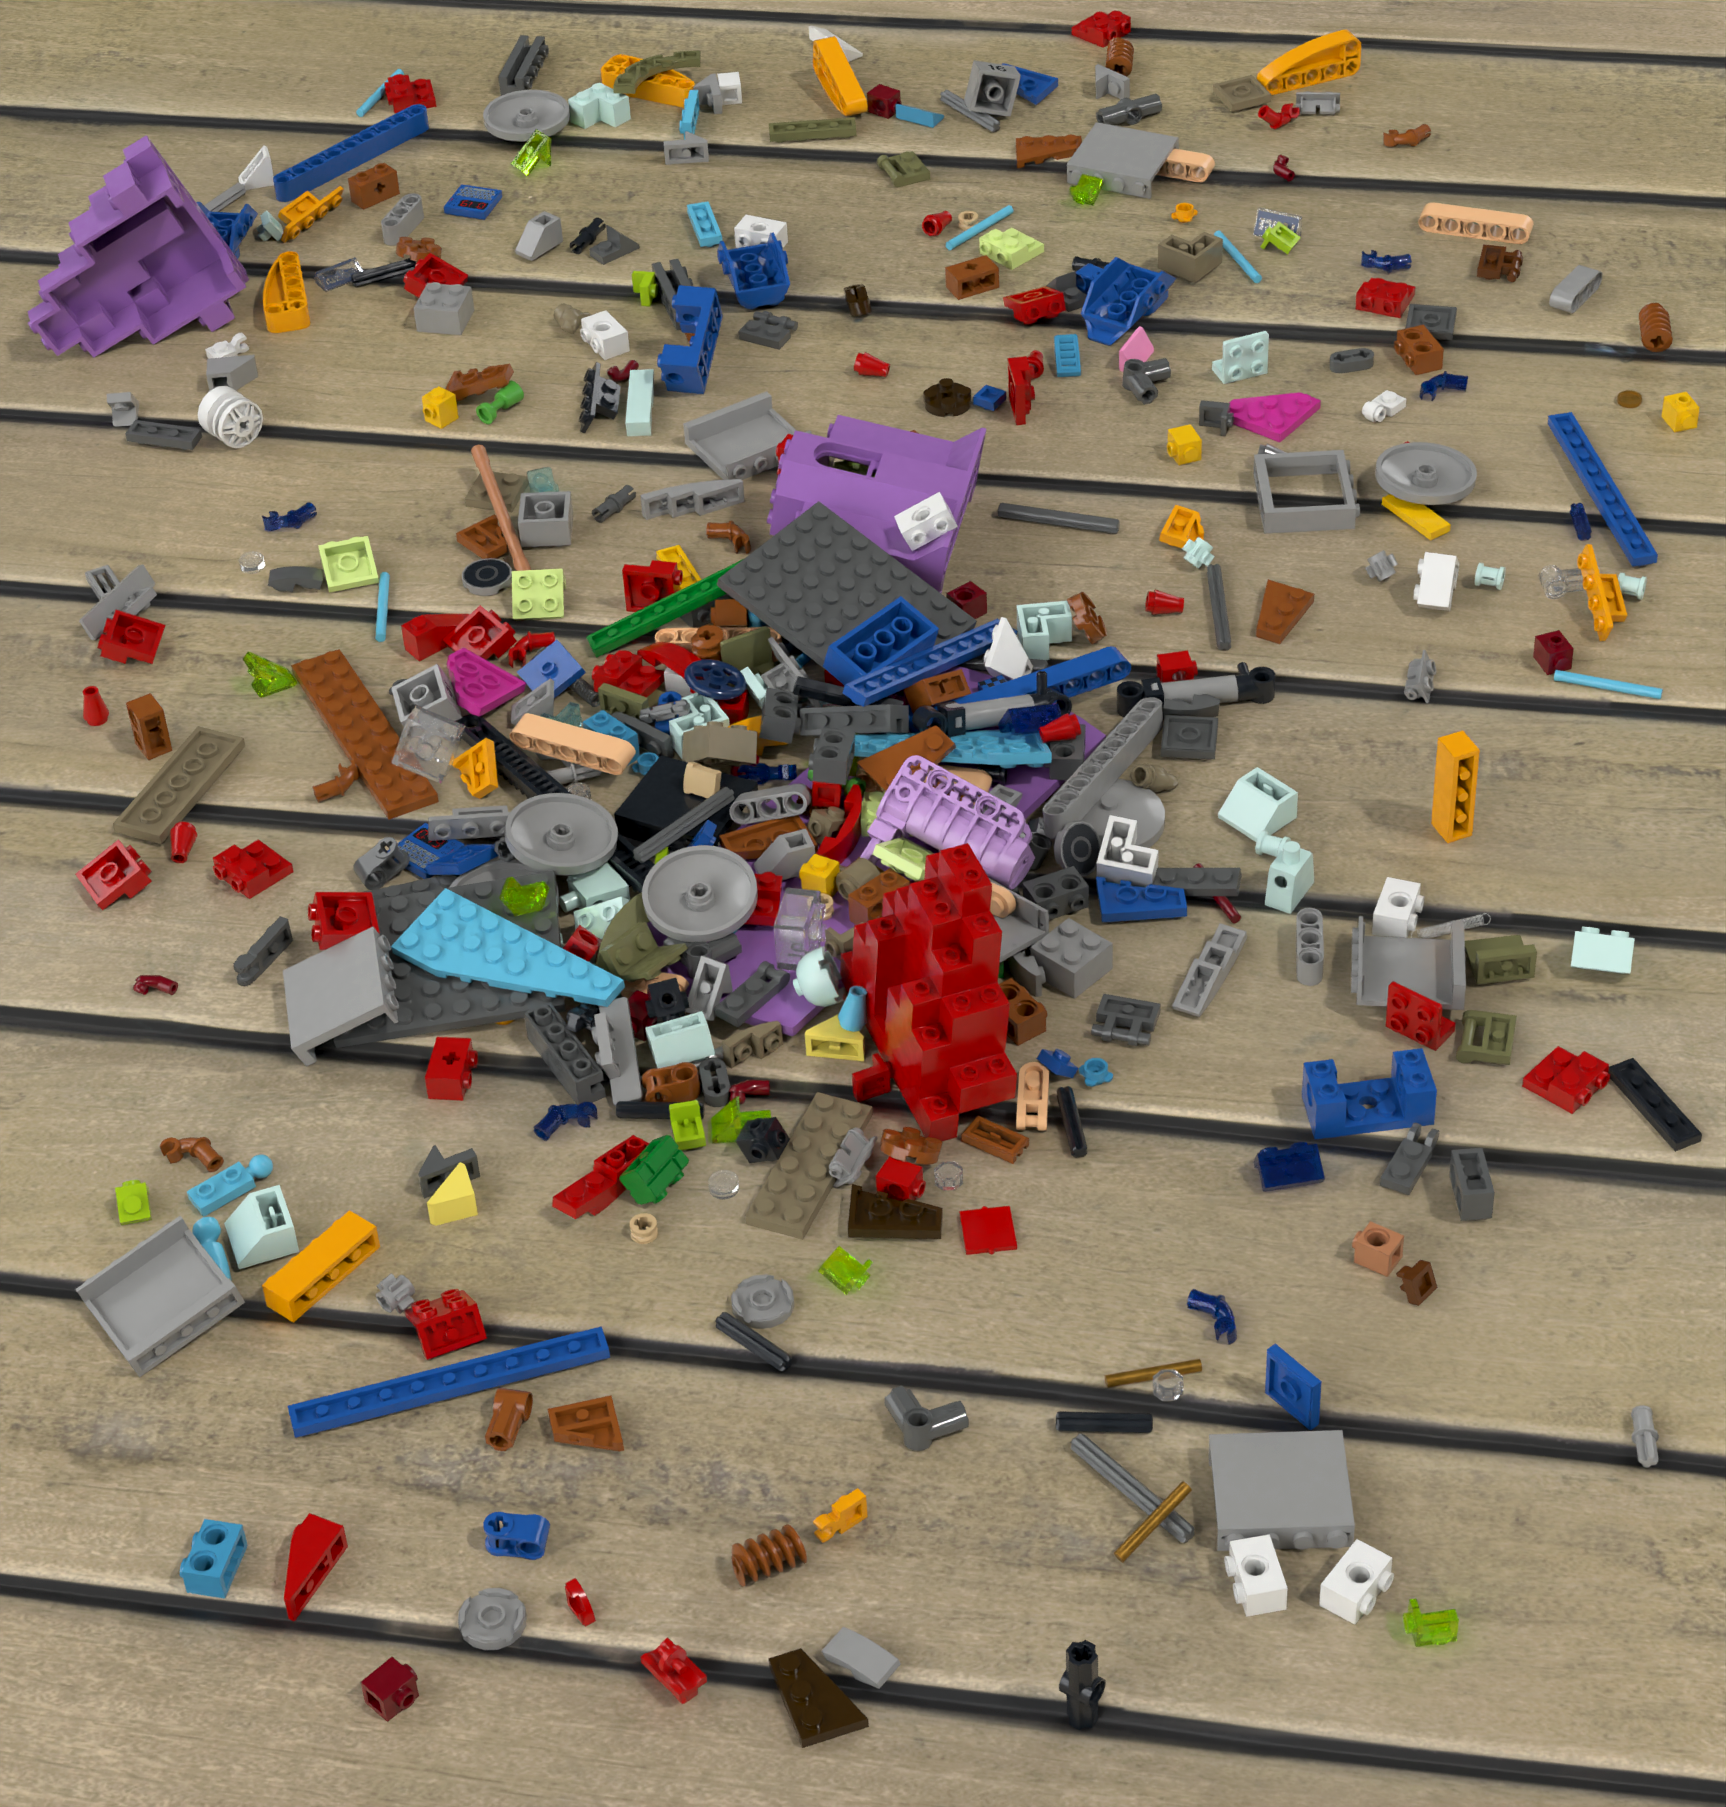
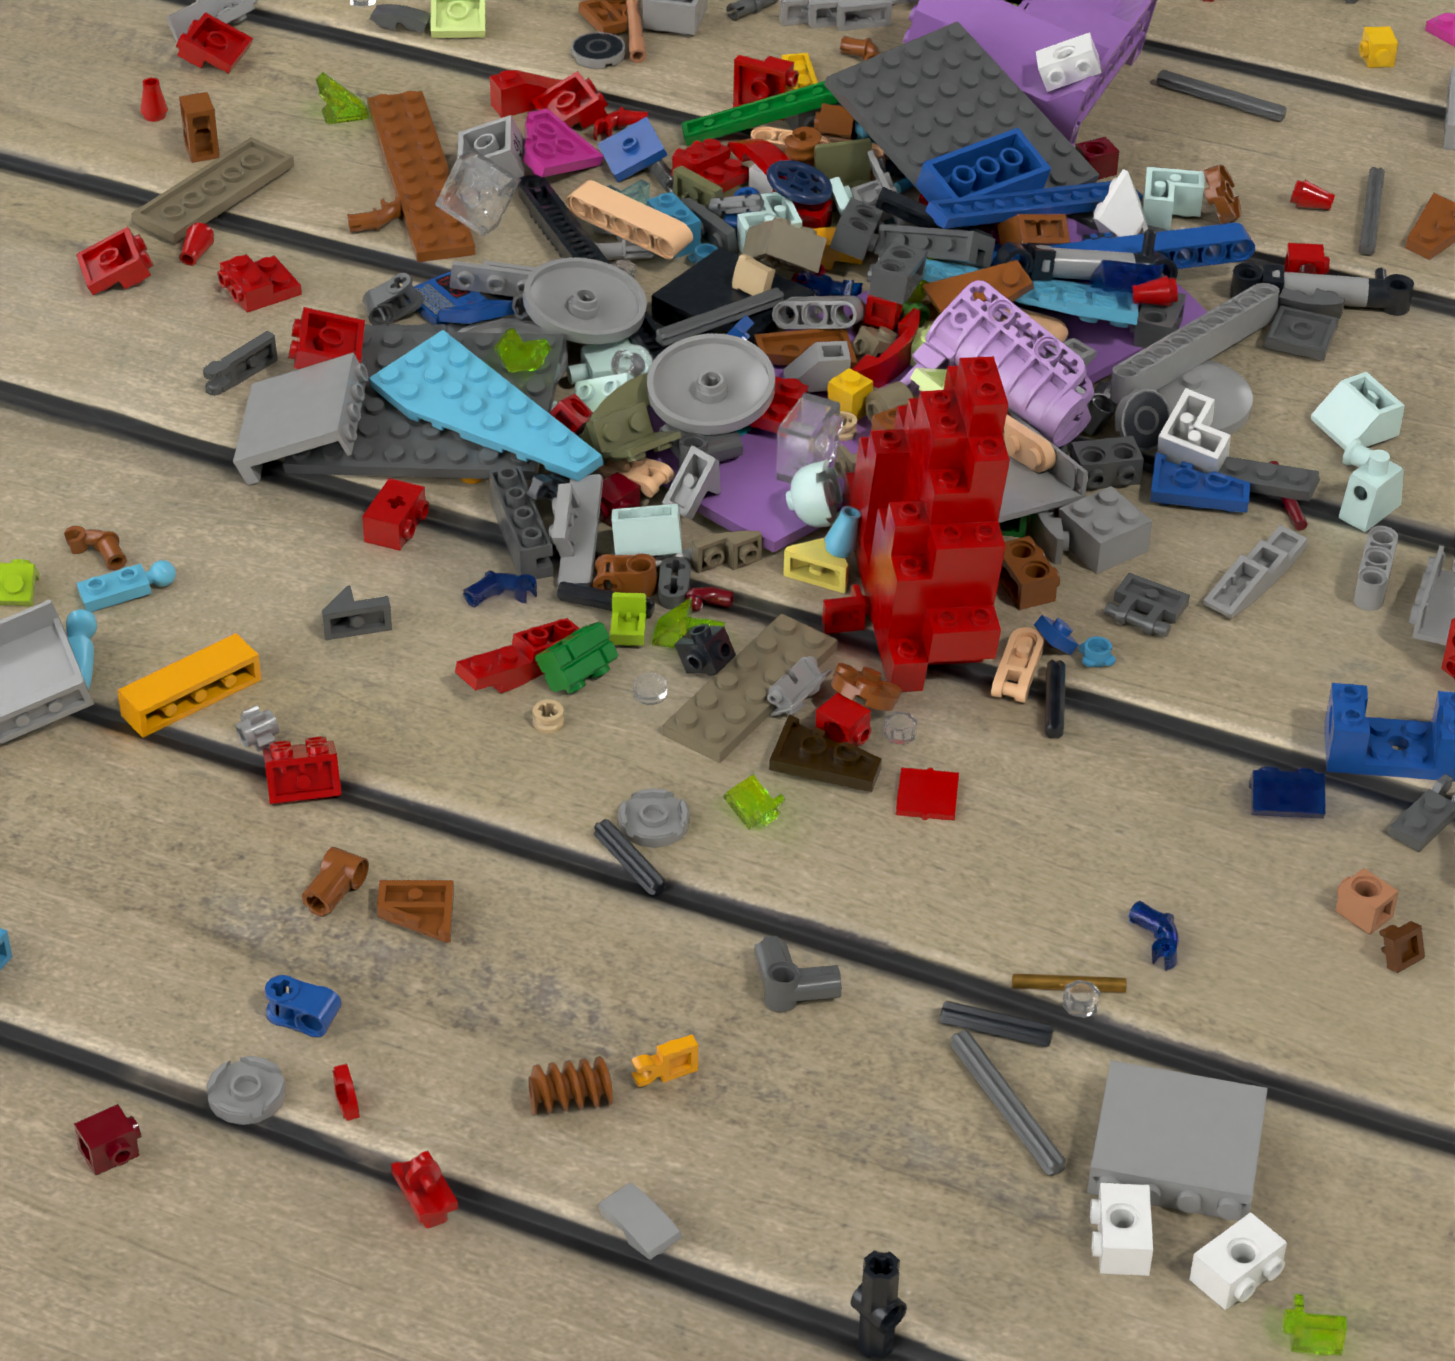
camera: 10 degrees right, 0 degrees up
dark red arm [133,975,178,995] -> none
light aqua slope [224,1185,299,1269] -> none
red slope [284,1513,348,1621] -> none
blue plate [288,1326,610,1438] -> none
medium azure bar [375,572,390,642] -> none
light yellow slope [427,1163,478,1226] -> none
light orange wing [452,738,498,799] -> none
light grey slope [511,678,554,726] -> none
yellowish green bracket [512,569,566,621] -> none
black brick [645,978,689,1024] -> none
dark grey plate [715,961,790,1027] -> none
dark brown wing [768,1648,869,1748] -> none
dark orange tile [962,1116,1029,1164] -> none
black bush [977,764,1007,786] -> none
pearl gold bar [1114,1481,1192,1563] -> none
dark tan animal [1131,764,1179,792] -> none
light orange wing [1159,504,1204,548] -> none
light aqua gear [1182,537,1215,569] -> none
dark grey bracket [1199,400,1234,436] -> none
blue tile [1265,1344,1322,1430] -> none
none -> clear piece [611,344,653,378]

